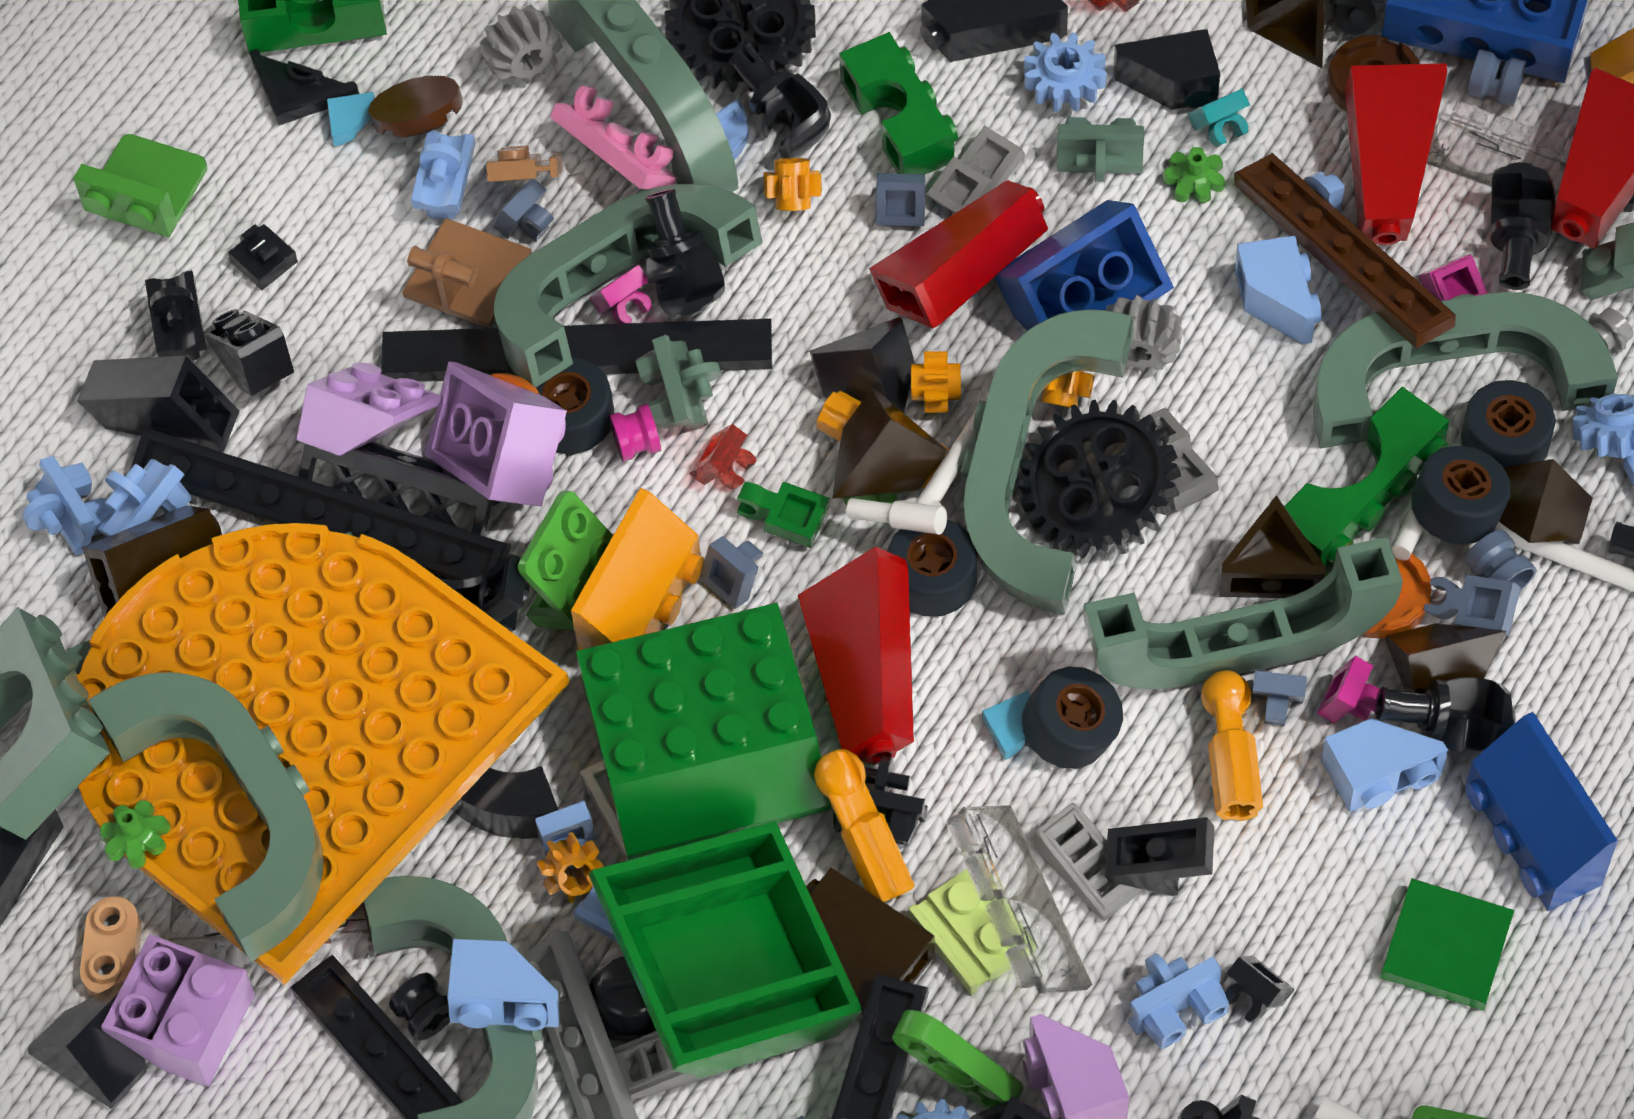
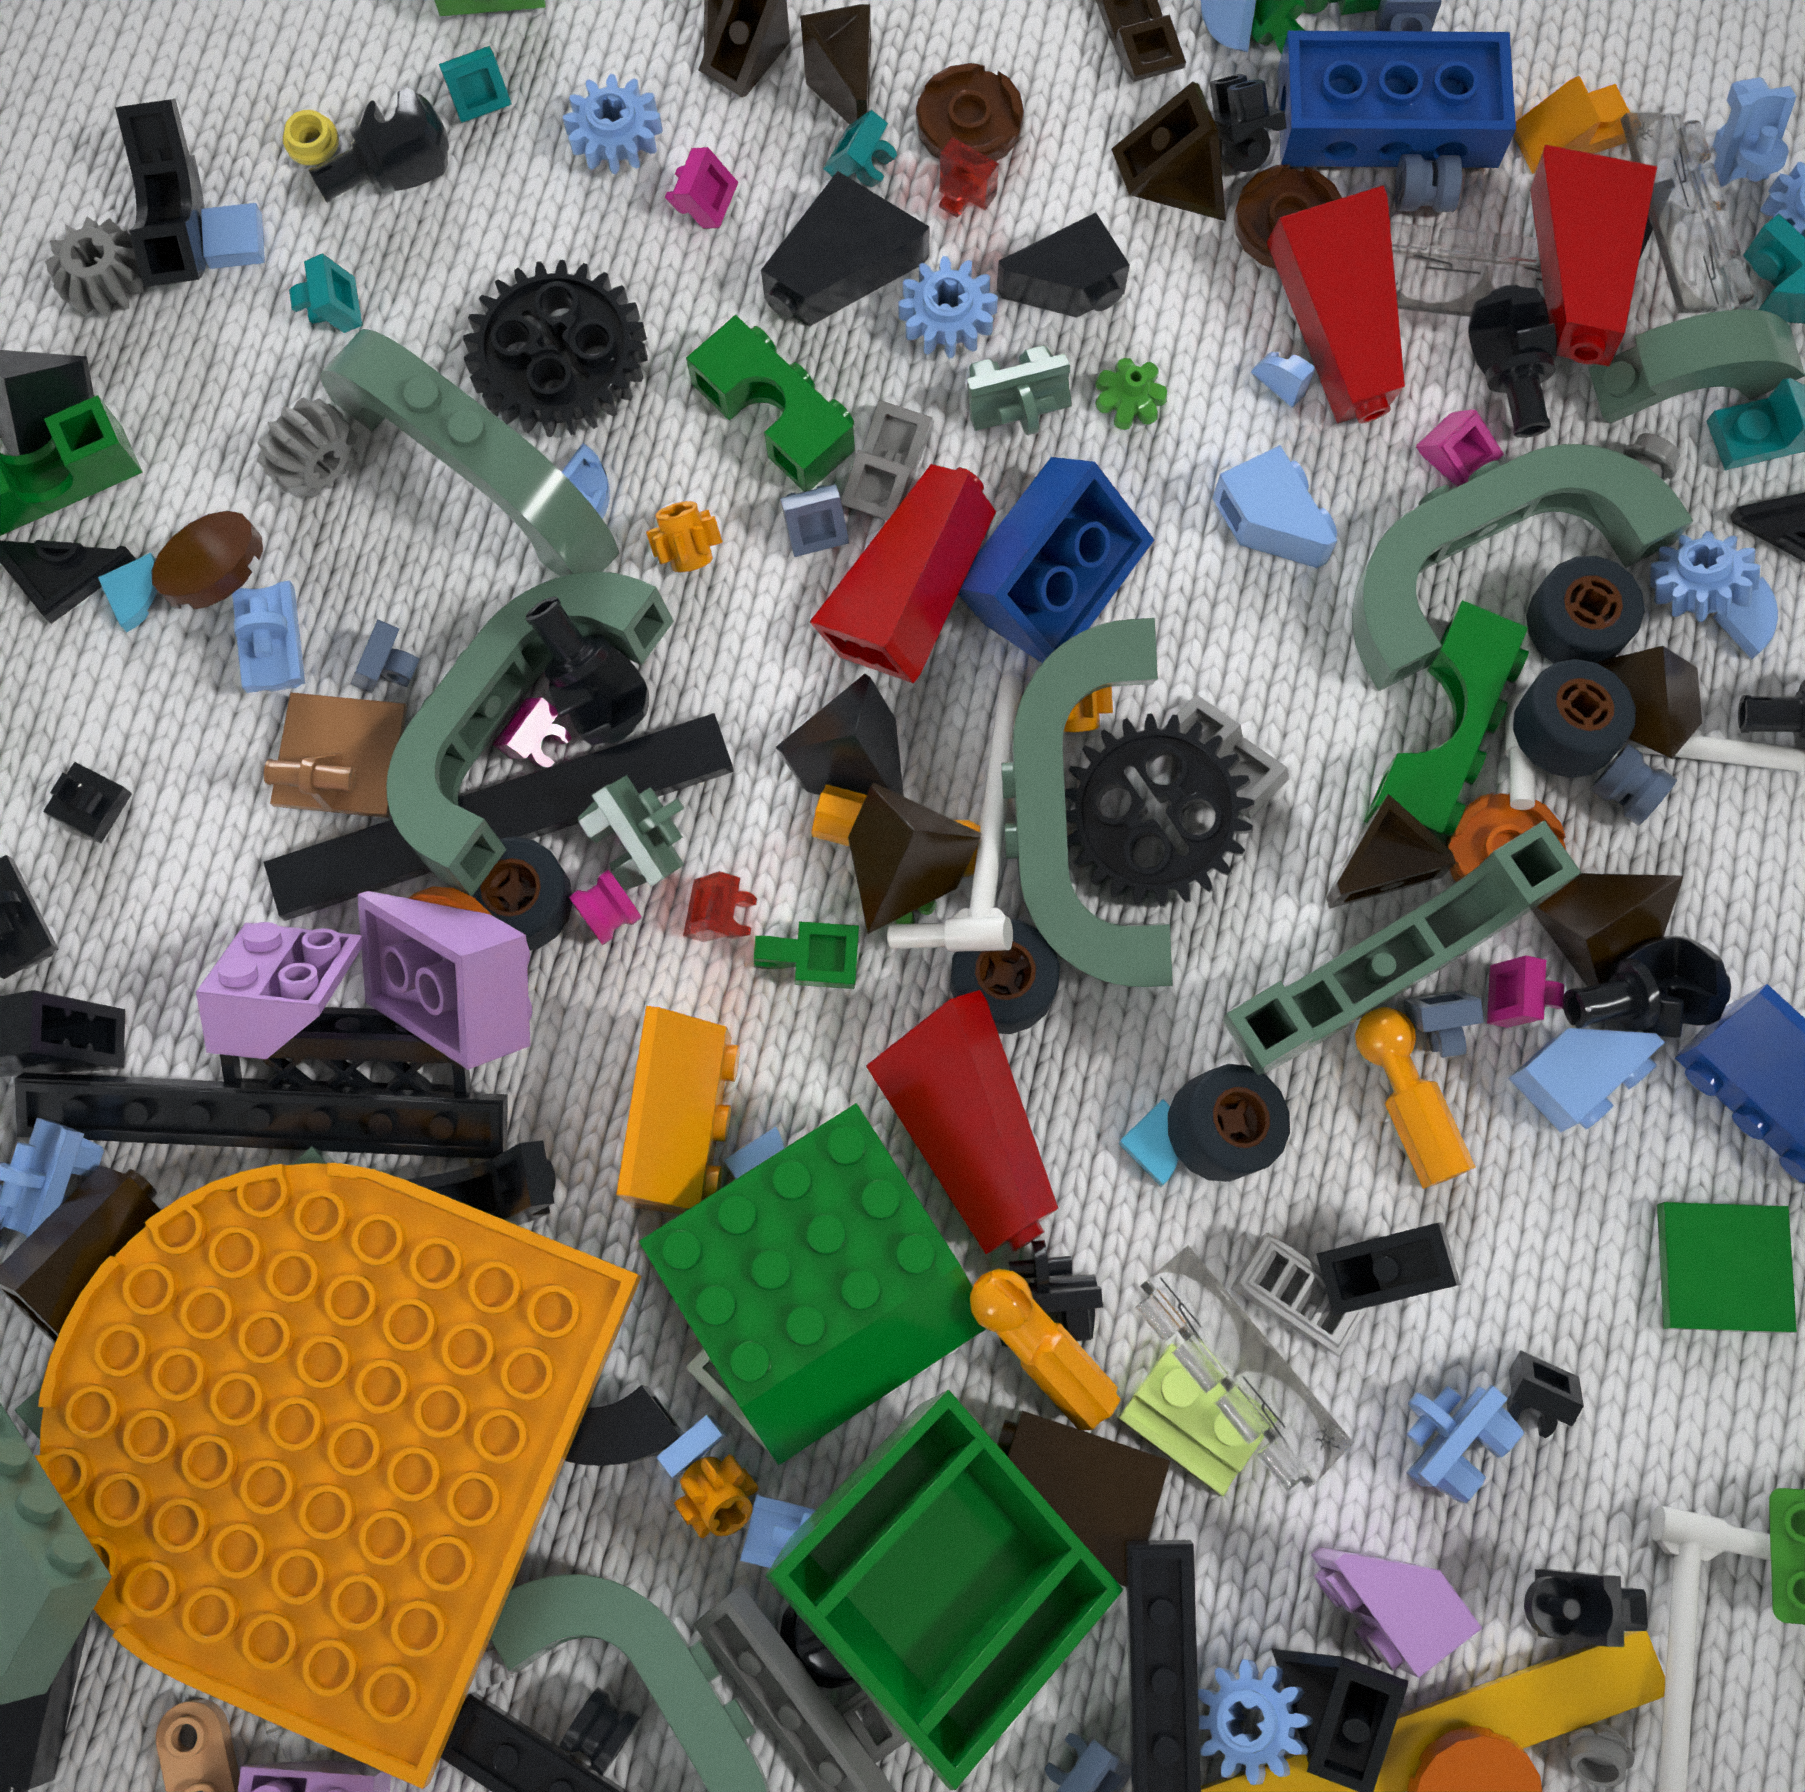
camera: 20 degrees left, 15 degrees up
sand green arch [88,672,323,962] -> none
bright green plant [100,800,171,868] -> none
black slope [204,309,294,396] -> none
light blue slope [448,939,559,1031] -> none
medium nougat plate [486,145,563,182] -> none
bright green bracket [518,491,613,630] -> none
bright pink plate [550,85,678,190] -> none
sand blue tile [699,536,763,609] -> none
black piece [728,43,831,158] -> none
bright green beam [892,1010,1024,1109] -> none
light orange gear [911,351,961,413] -> none
light grey gear [1105,295,1183,372] -> none
teal tile [1187,88,1250,147] -> none
reddish brown tile [1234,153,1456,348] -> none
sand blue plate [1424,575,1521,636] -> none

